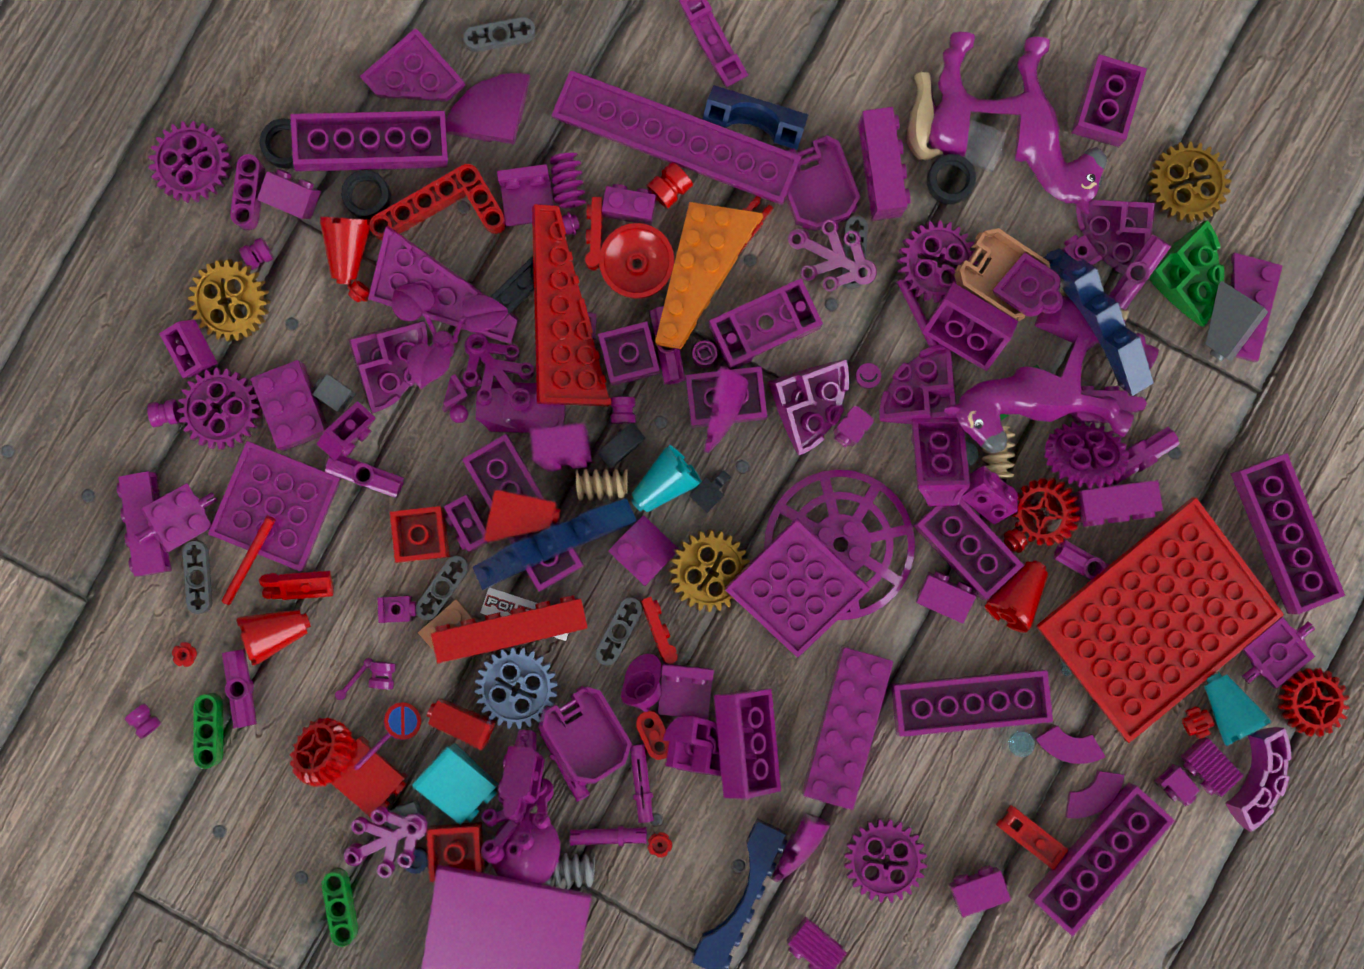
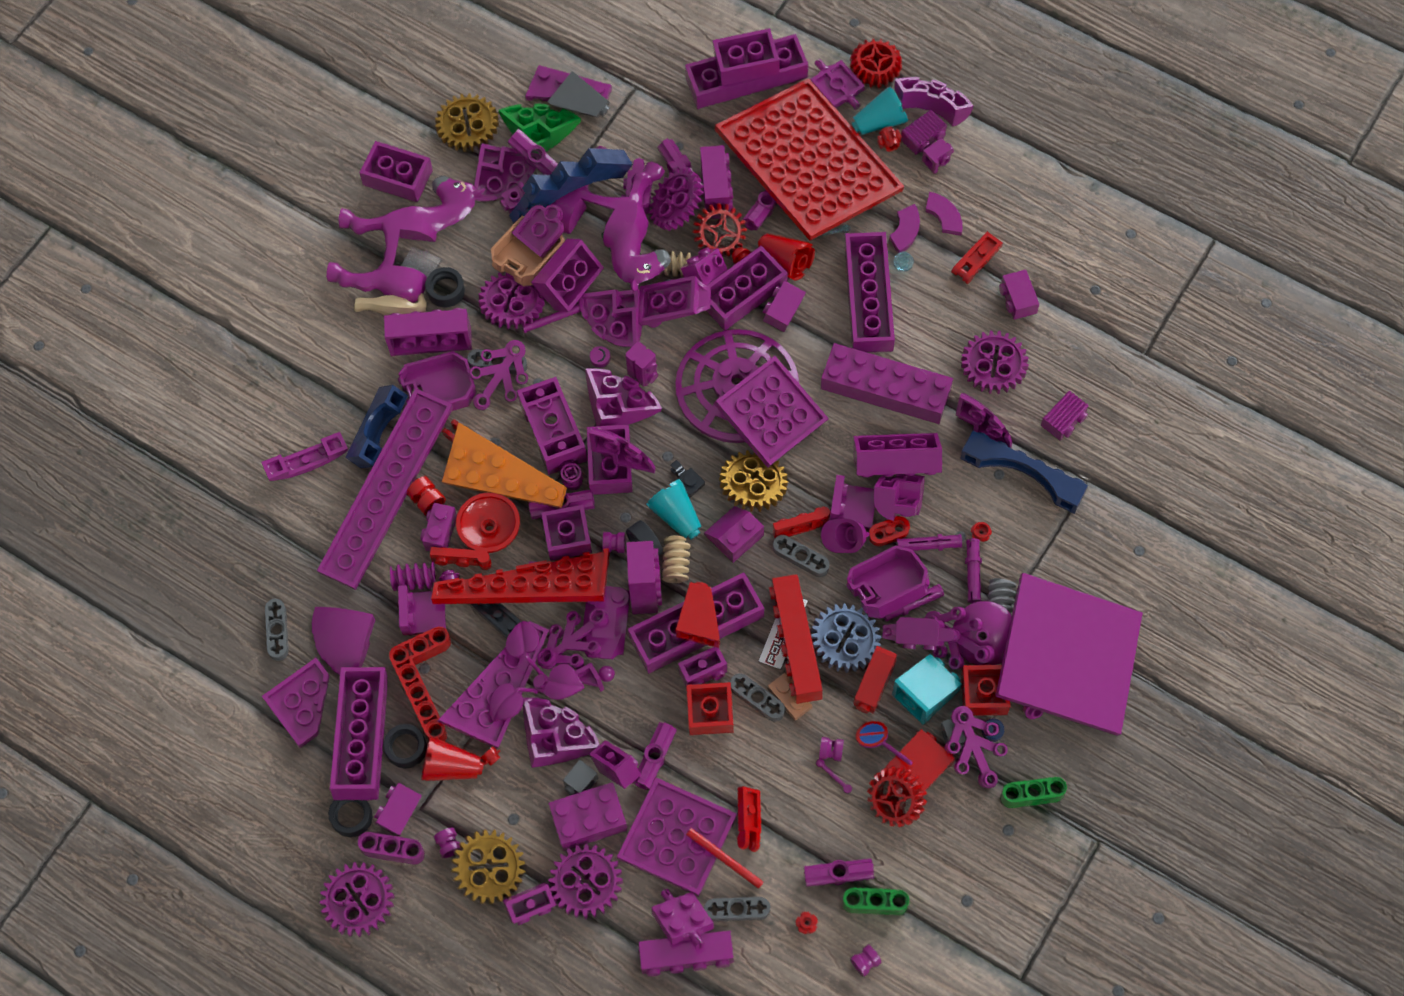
camera: 85 degrees left, 20 degrees down
magenta wheel [147,399,181,427] -> none
red cone [236,610,311,666] -> none
magenta brick [377,596,417,623] -> none
dark blue arch [472,498,637,590] -> none
magenta brick [1028,782,1175,937] -> none
none -> magenta brick [713,28,779,86]

